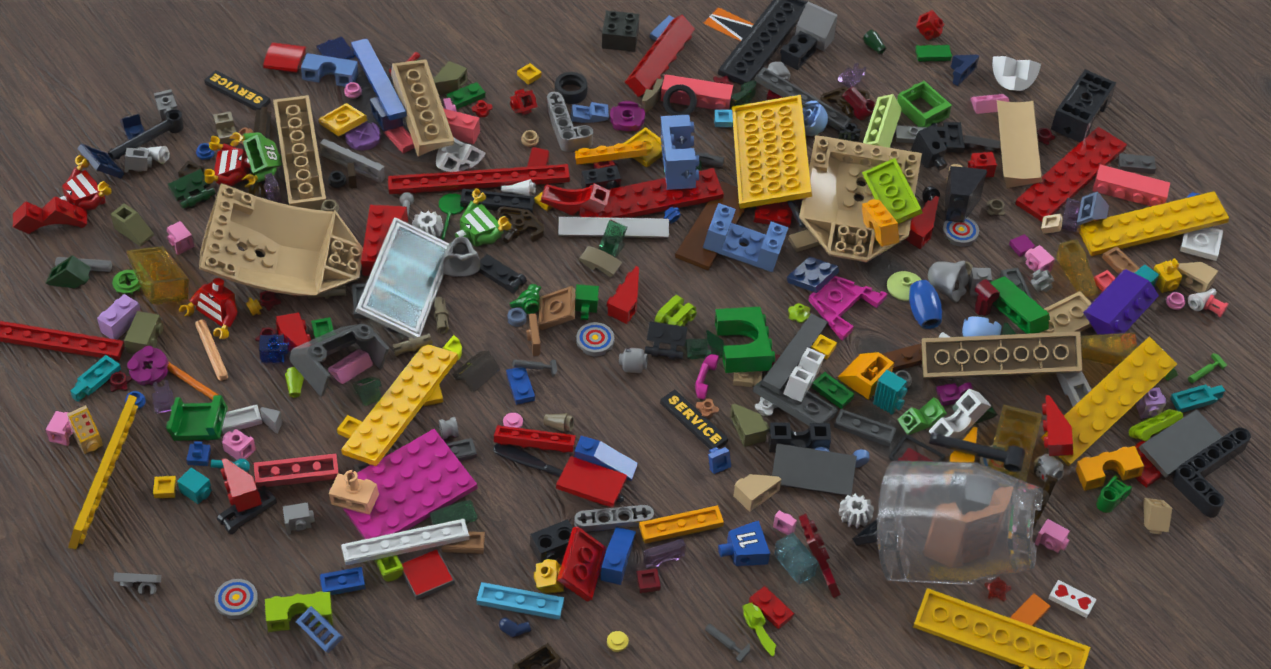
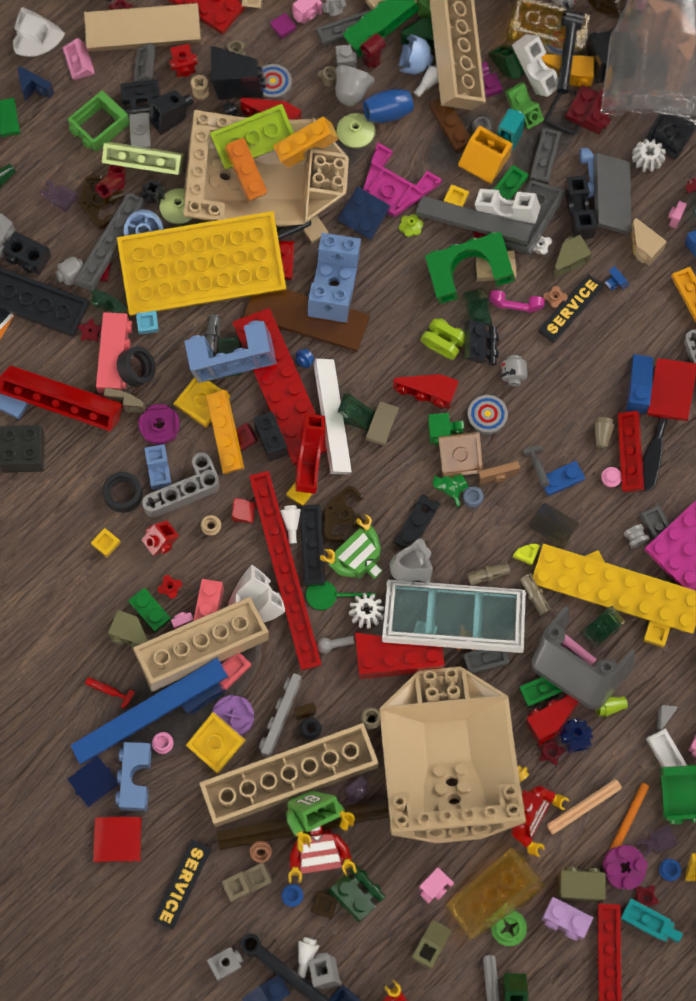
camera: 95 degrees left, 20 degrees up
none -> orange brick [224,137,268,203]

